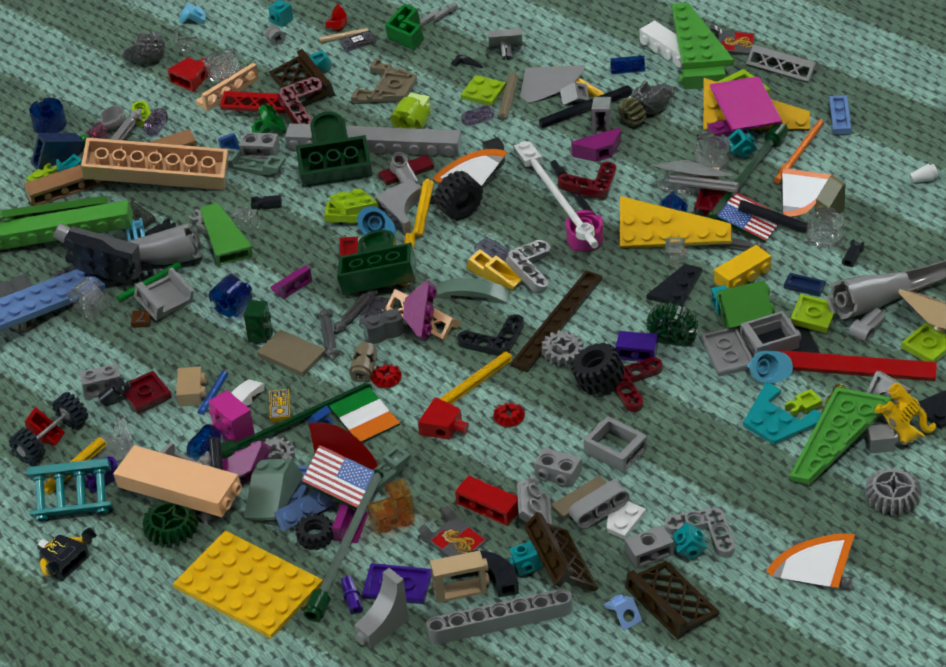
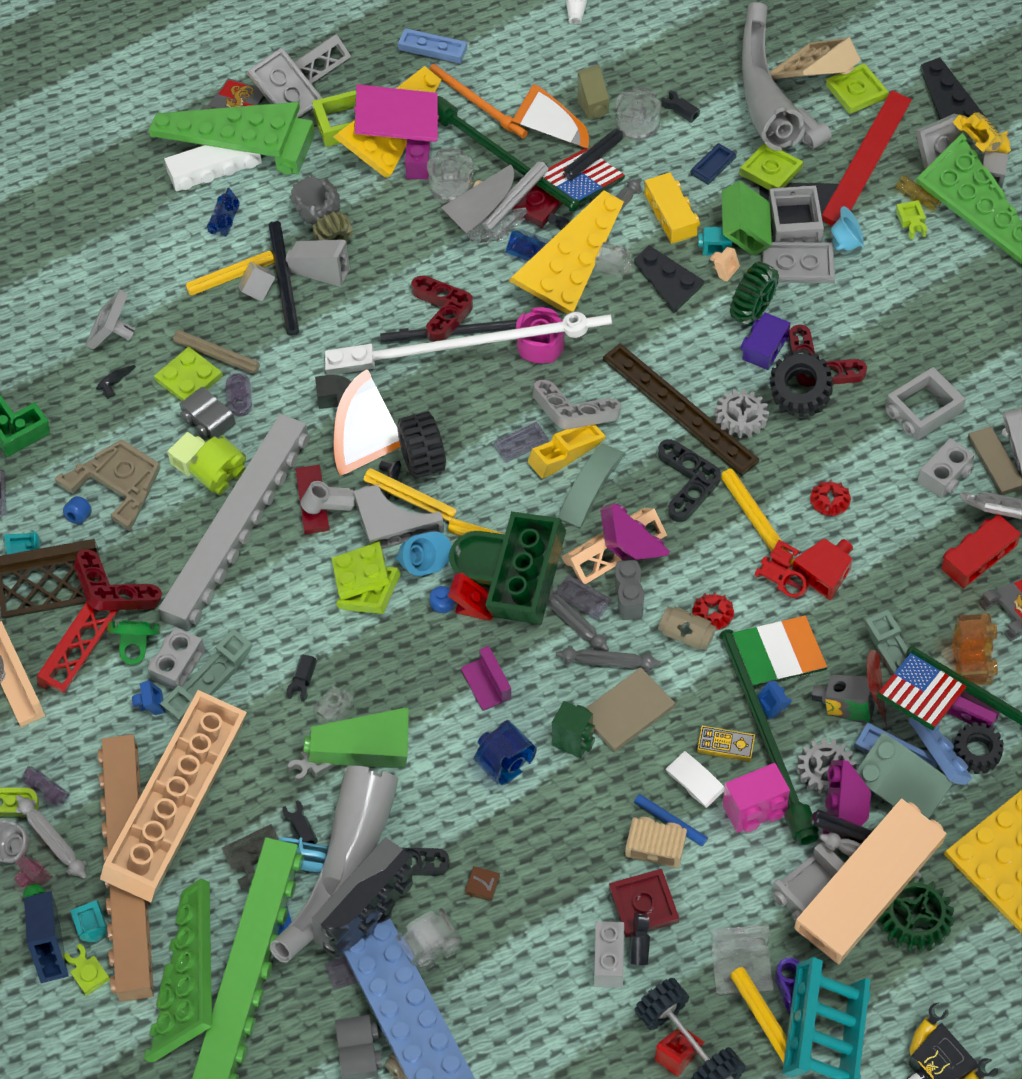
camera: 75 degrees left, 15 degrees up
green bar [116,262,182,303] -> none
light grey panel [134,268,194,321] -> none
clear blue hat [186,424,221,458] -> none
dark green brick [296,111,372,187] -> none
light grey sticker [520,65,585,103] -> none
magenta slope [571,128,621,162] -> none
teal brick [726,128,757,159] -> none
teal wing [743,381,822,445] -> none
none -> blue piece [63,496,92,525]
none -> dark grey brick [179,387,236,439]
none -> light grey tile [247,47,322,118]
none -> light nougat tile [710,247,740,281]
none -> red piece [755,540,809,598]

